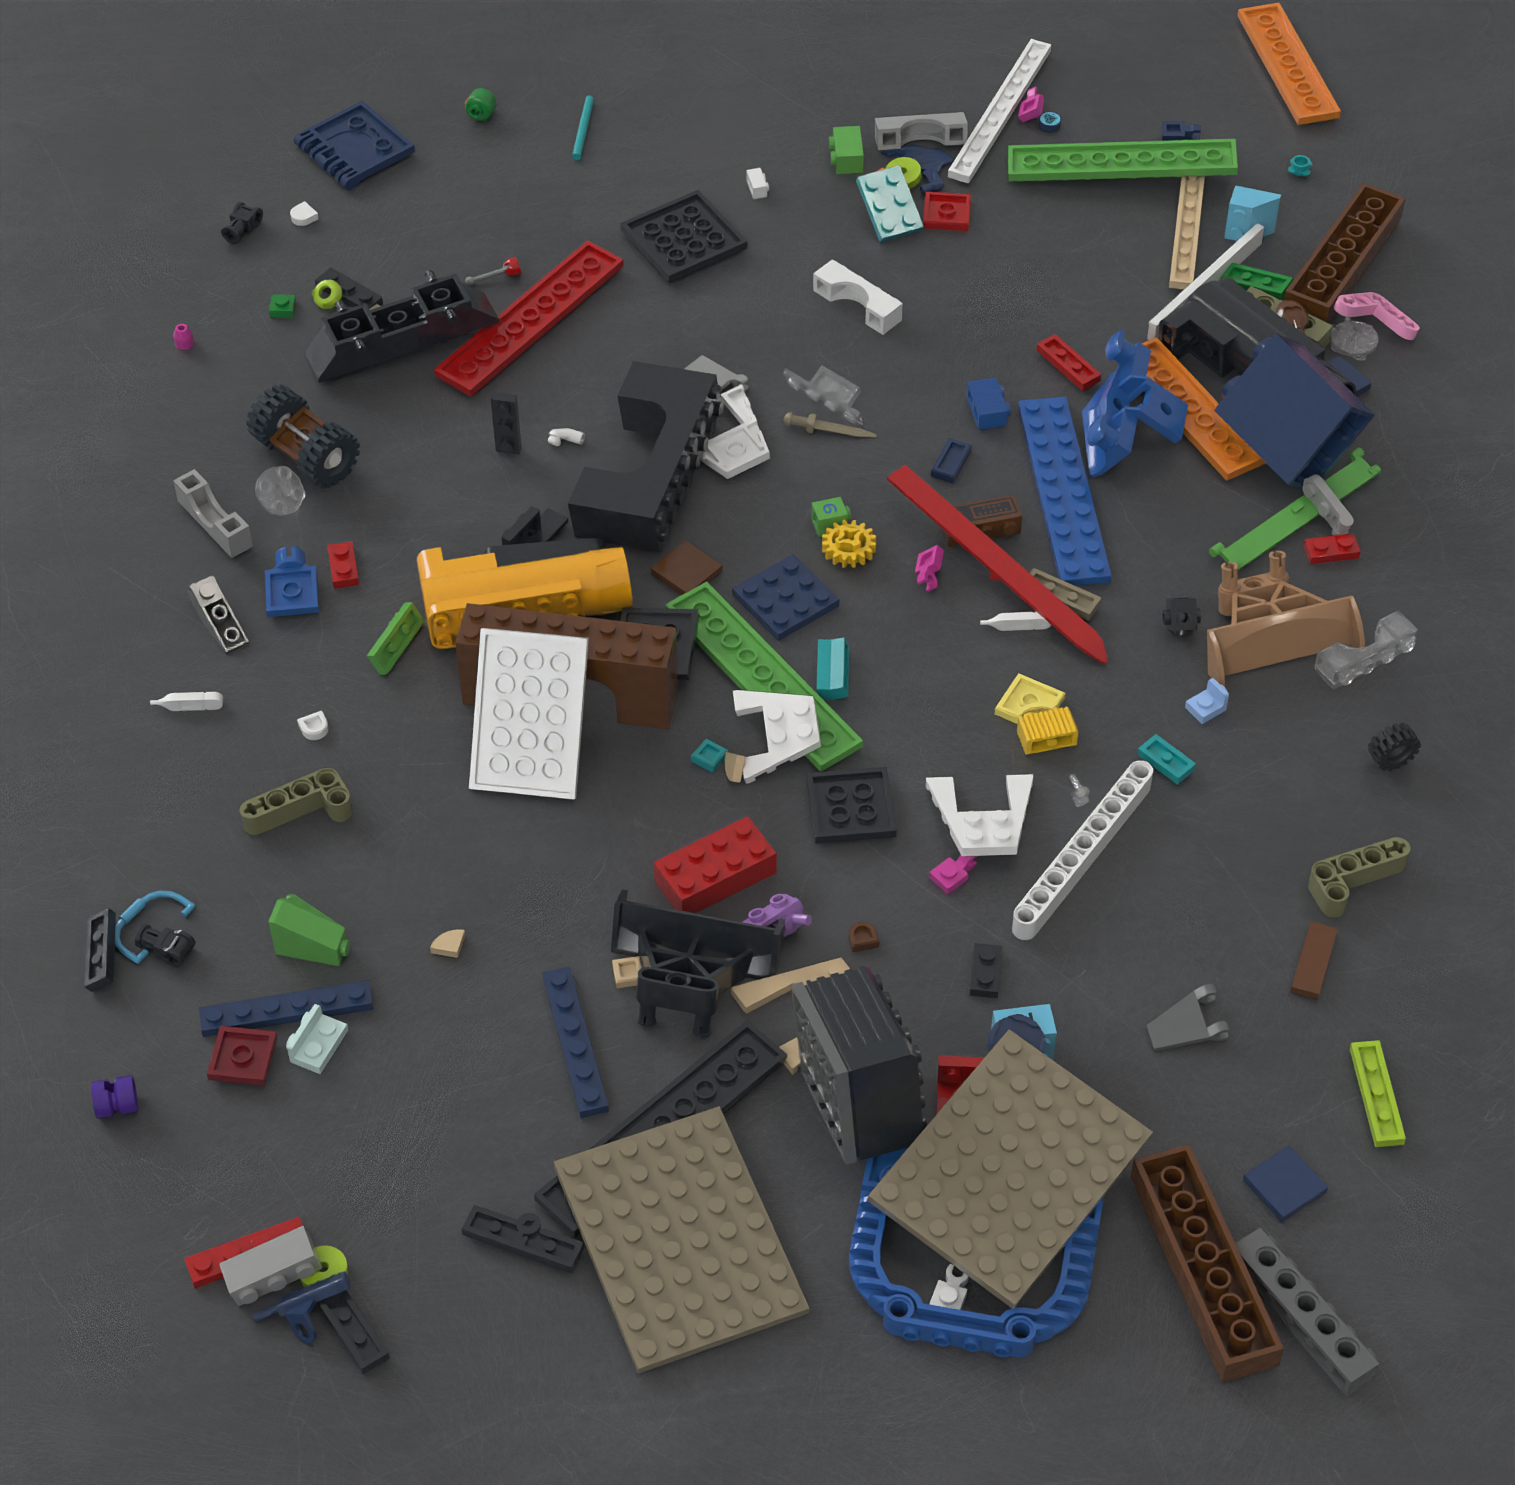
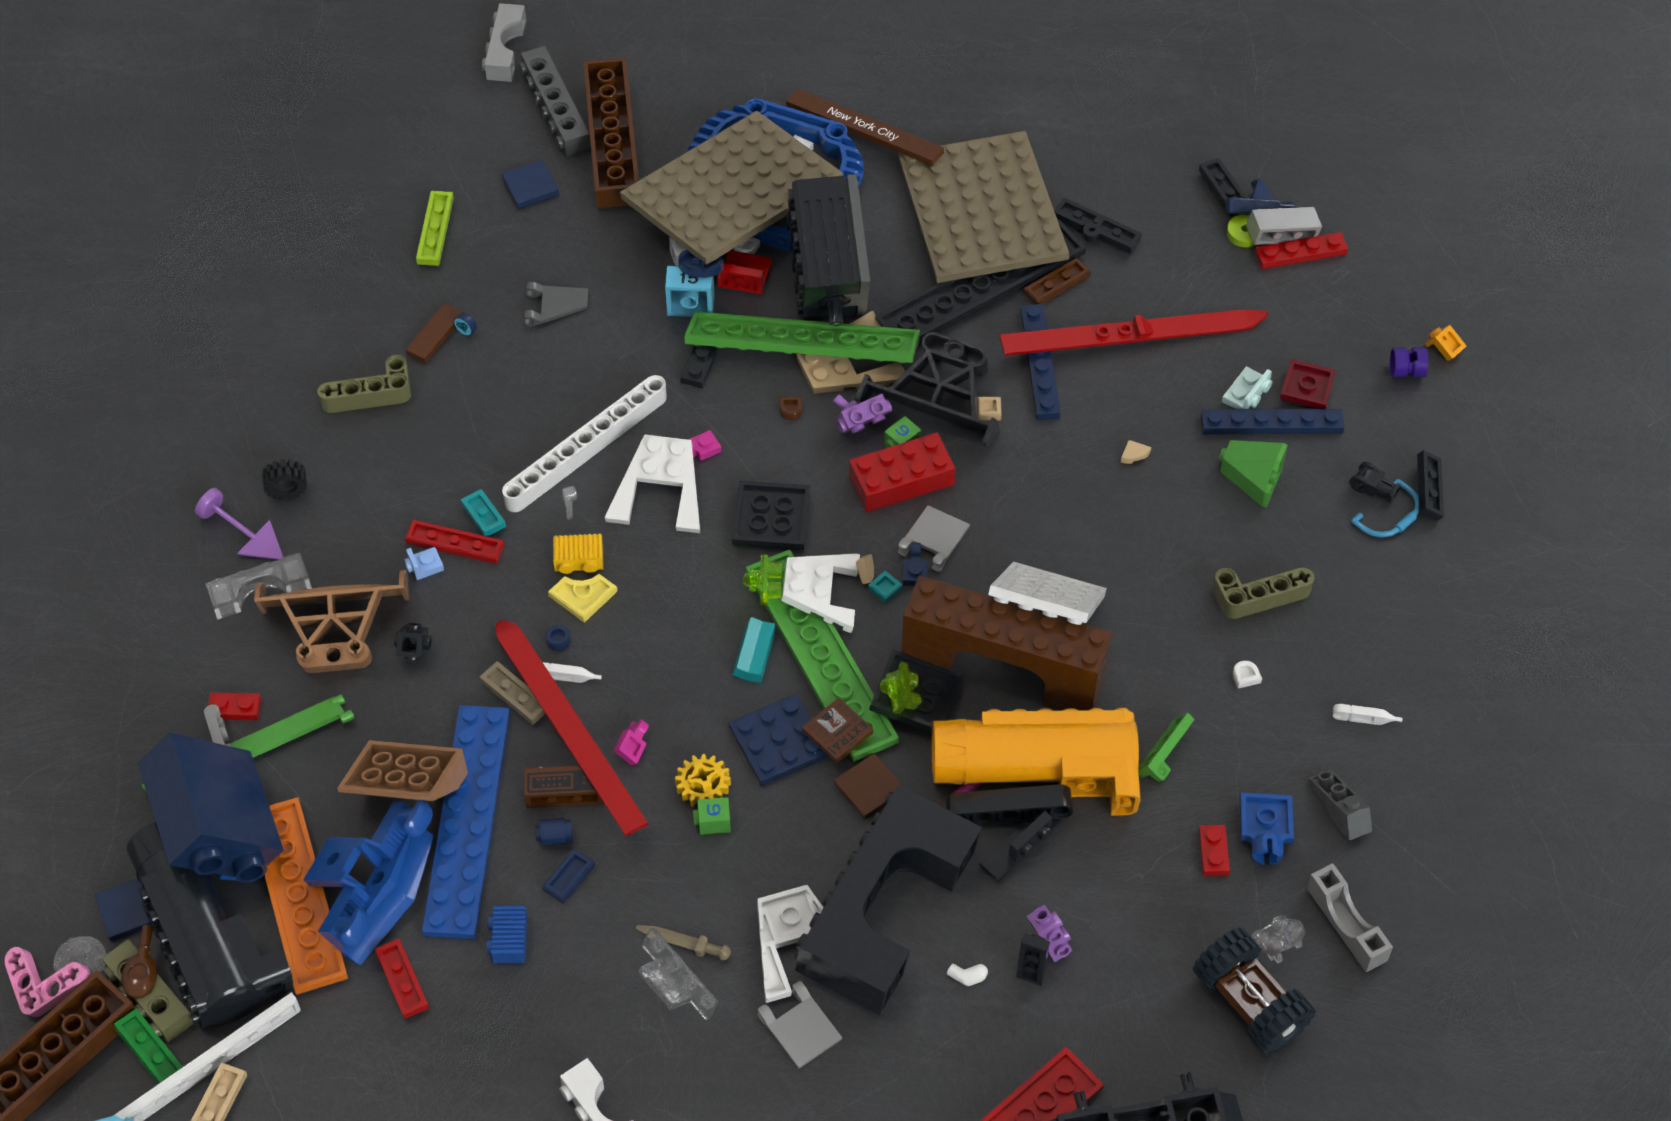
camera: 170 degrees left, 5 degrees up
none -> medium lavender piece [195,488,284,561]
none -> medium nougat slope [337,740,468,801]
none -> red tile [405,520,505,564]
none -> dark blue tile [453,313,477,336]
none -> light grey arch [482,3,526,82]
none -> dark blue brick [535,818,573,846]
none -> dark blue tile [546,625,571,651]
none -> bright green plate [684,312,920,363]
none -> clear neon green hips [742,555,782,605]
none -> reddish brown tile [786,89,944,166]
none -> reddish brown tile [802,698,874,764]
none -> clear neon green hips [880,662,921,714]
none -> bright green brick [884,416,921,448]
none -> light grey flag [898,505,970,572]
none -> dark blue plate [903,542,928,586]
none -> red piece [999,310,1268,356]
none -> reddish brown tile [1023,257,1091,304]
none -> medium lavender brick [1027,905,1072,962]
none -> light orange bracket [1424,325,1467,361]

